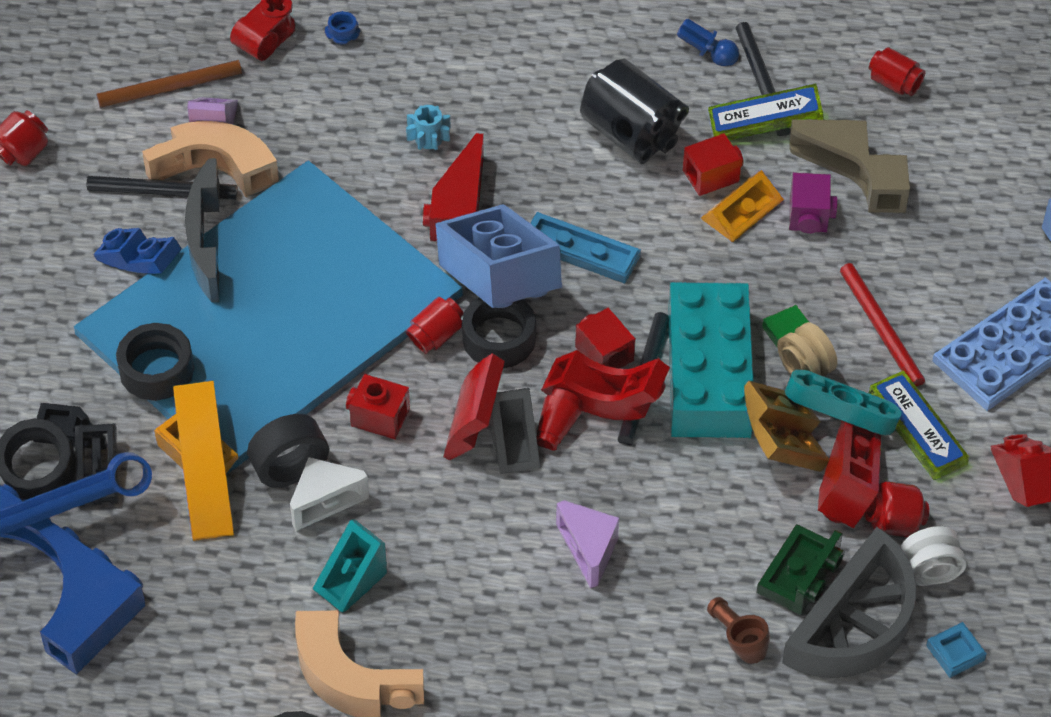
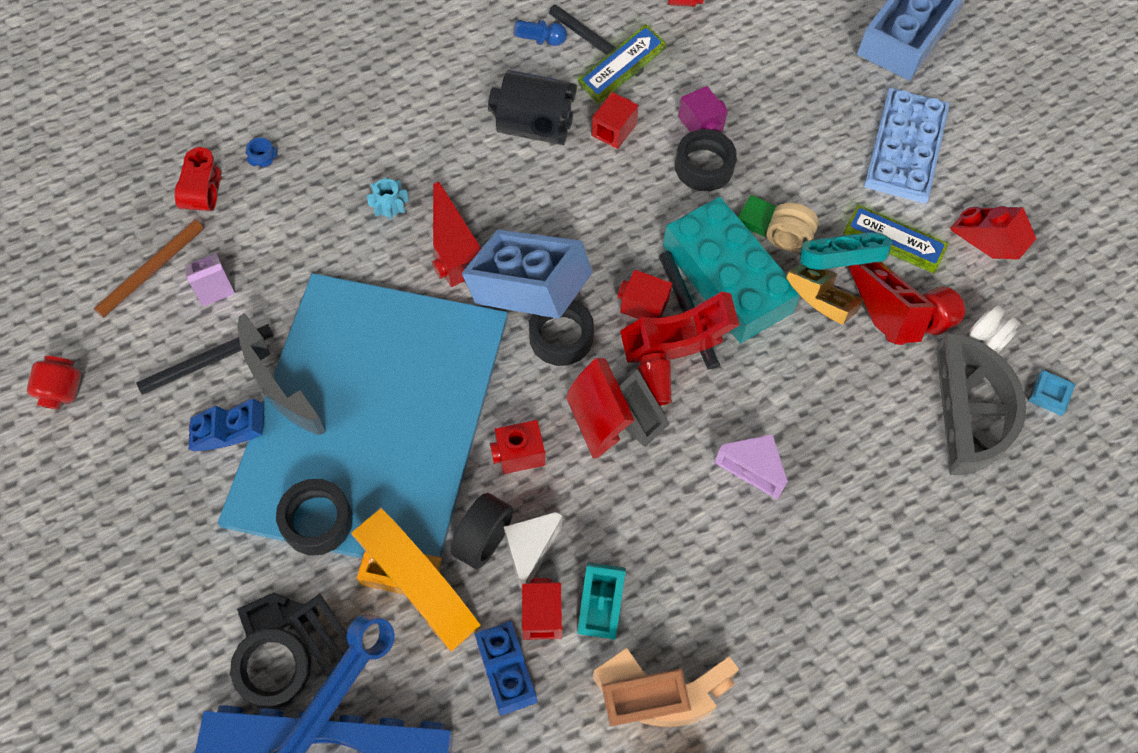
camera: 35 degrees left, 10 degrees up
light nougat arch [142,121,279,197] -> none
red brick [405,297,464,354] -> none
dark azure tile [530,212,641,284] -> none
light orange slope [701,170,784,242] -> none
copper bar [707,597,770,664] -> none
dark green bracket [756,524,845,615] -> none
dark tan arch [789,119,910,213] -> none
red bar [840,263,925,388] -> none
none -> blue slope [474,621,538,716]
none -> red brick [522,578,562,640]
none -> nougat tile [601,668,691,727]
none -> black tyre [675,129,737,191]

